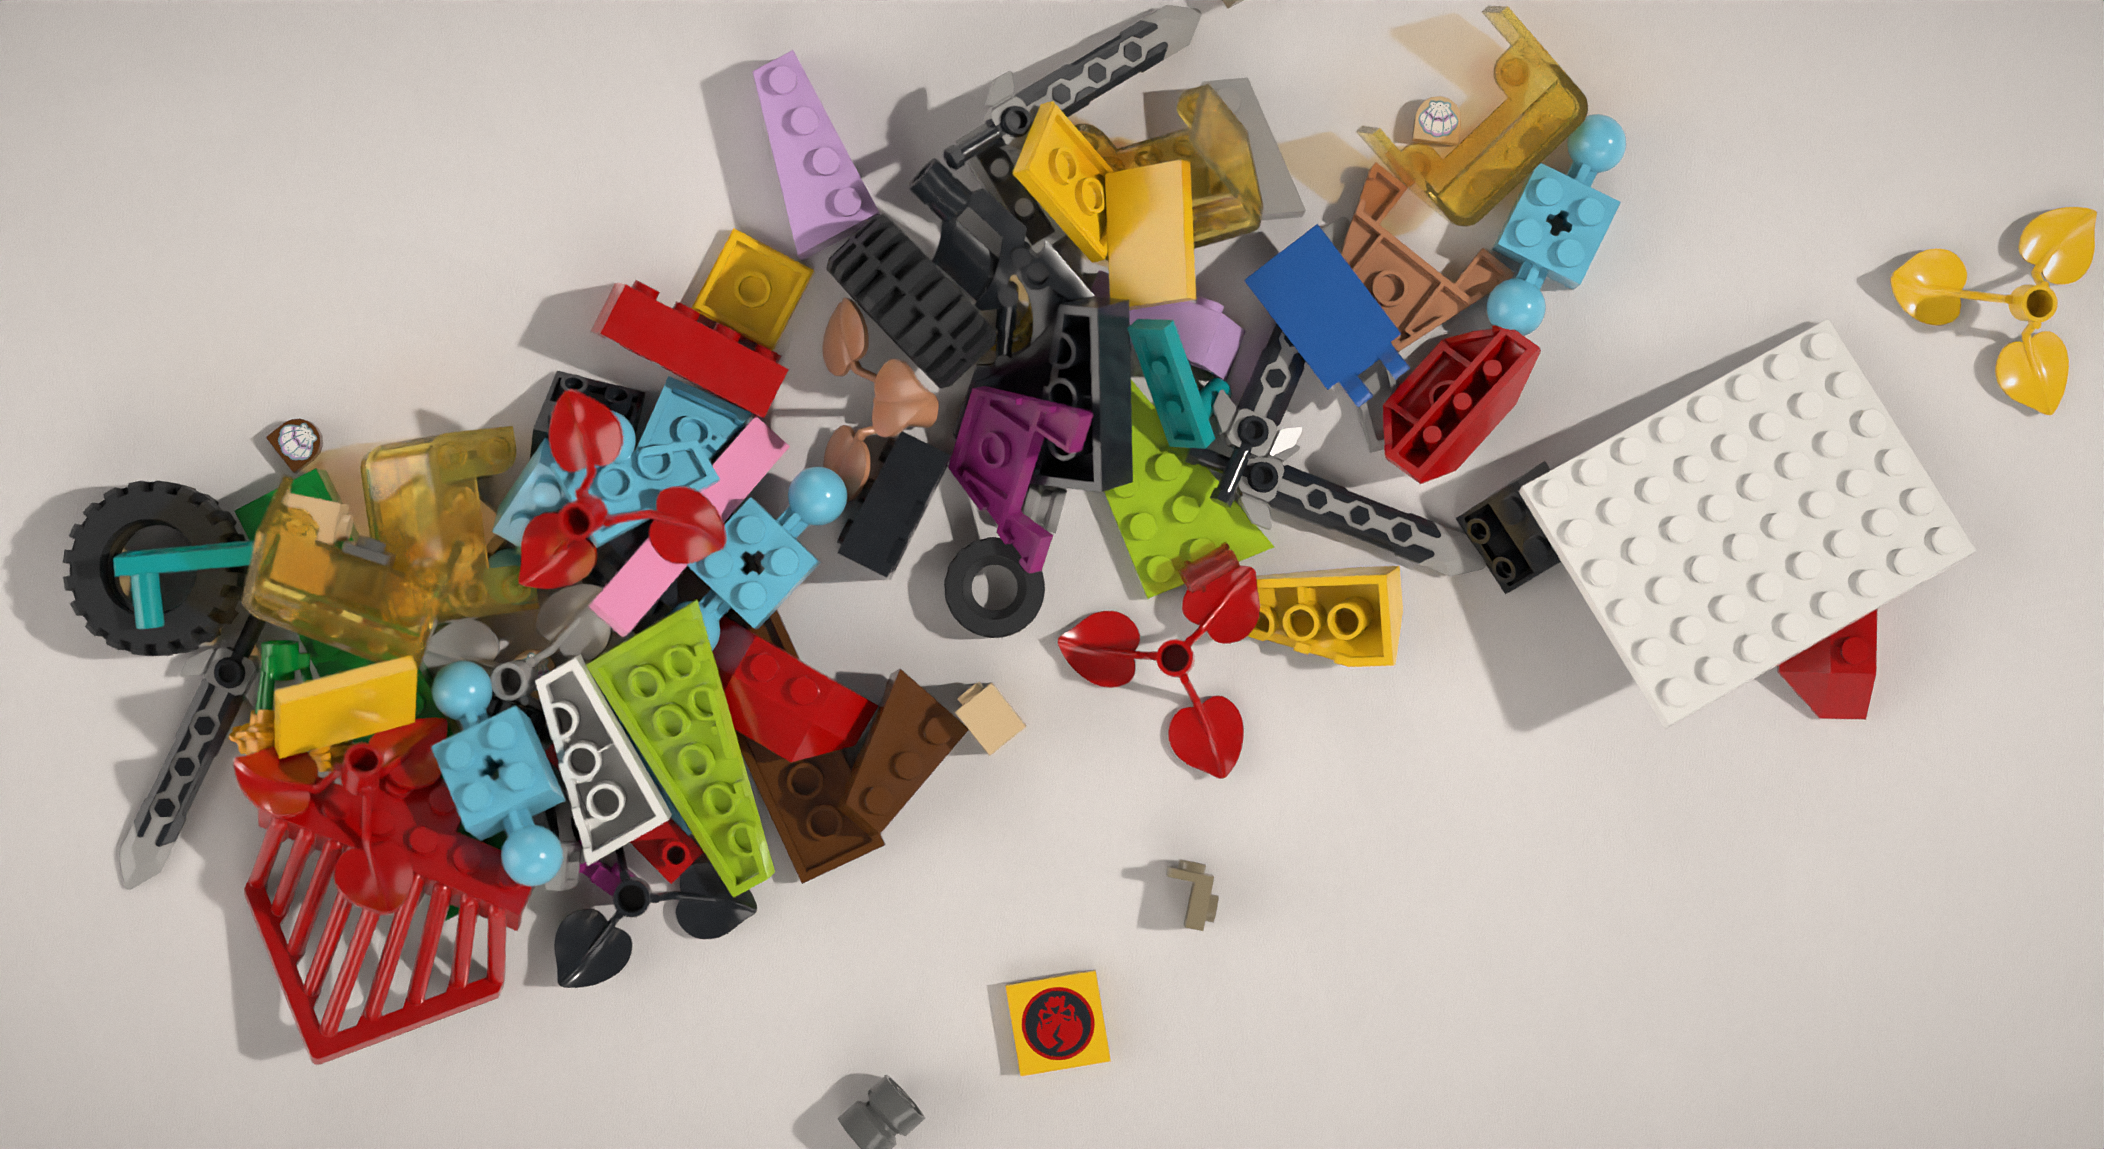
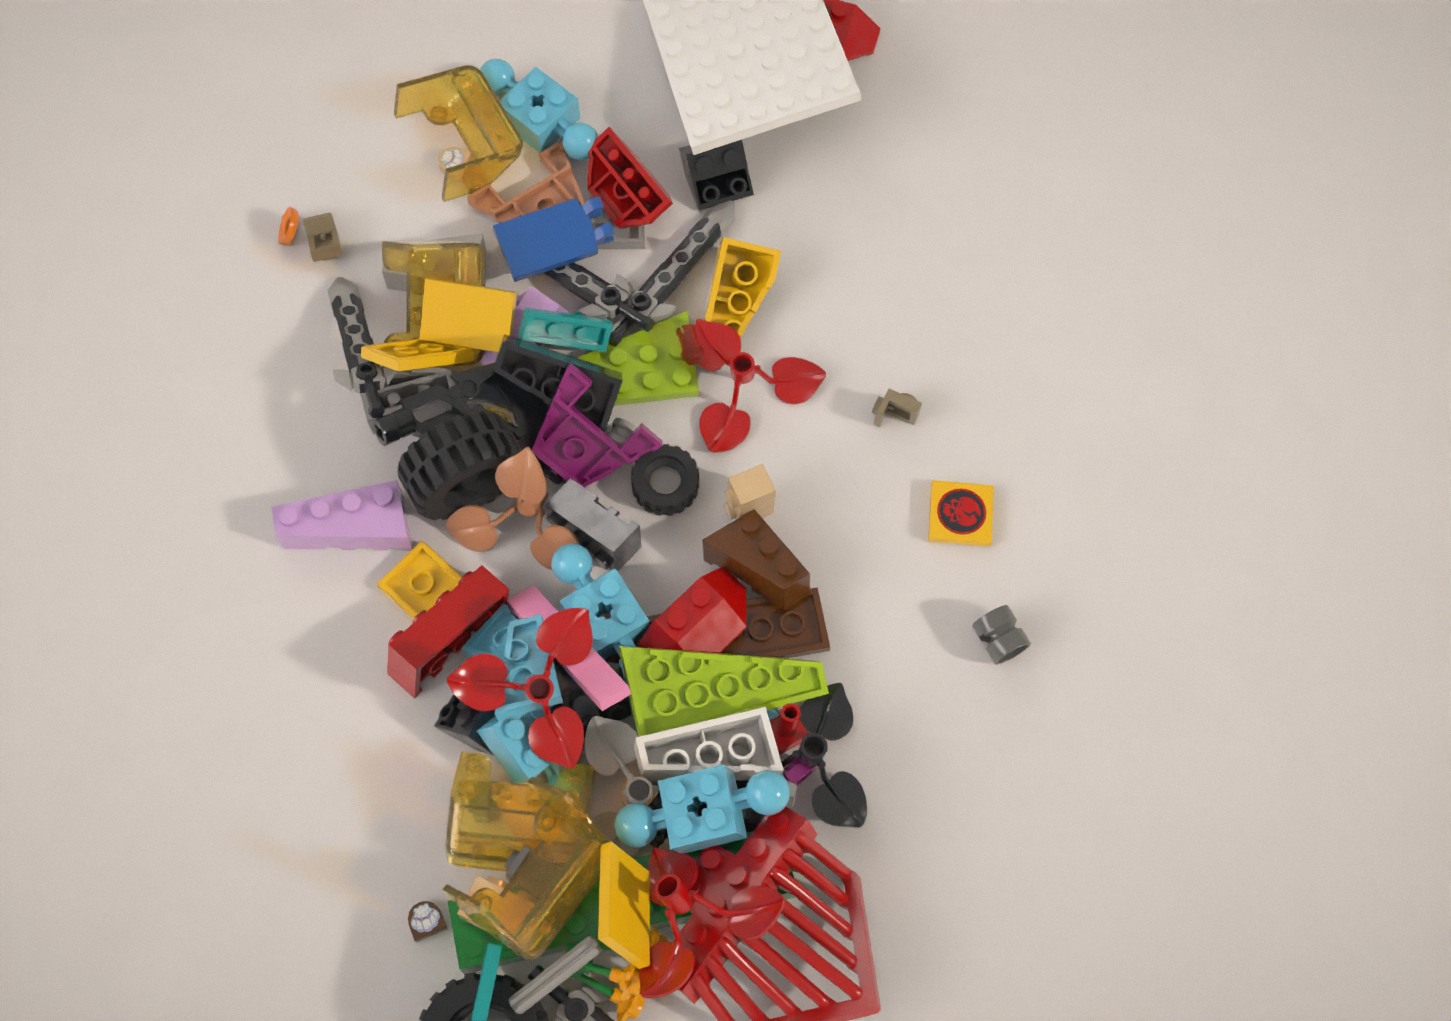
camera: 80 degrees left, 20 degrees down
none -> light grey axle [508,936,602,1014]

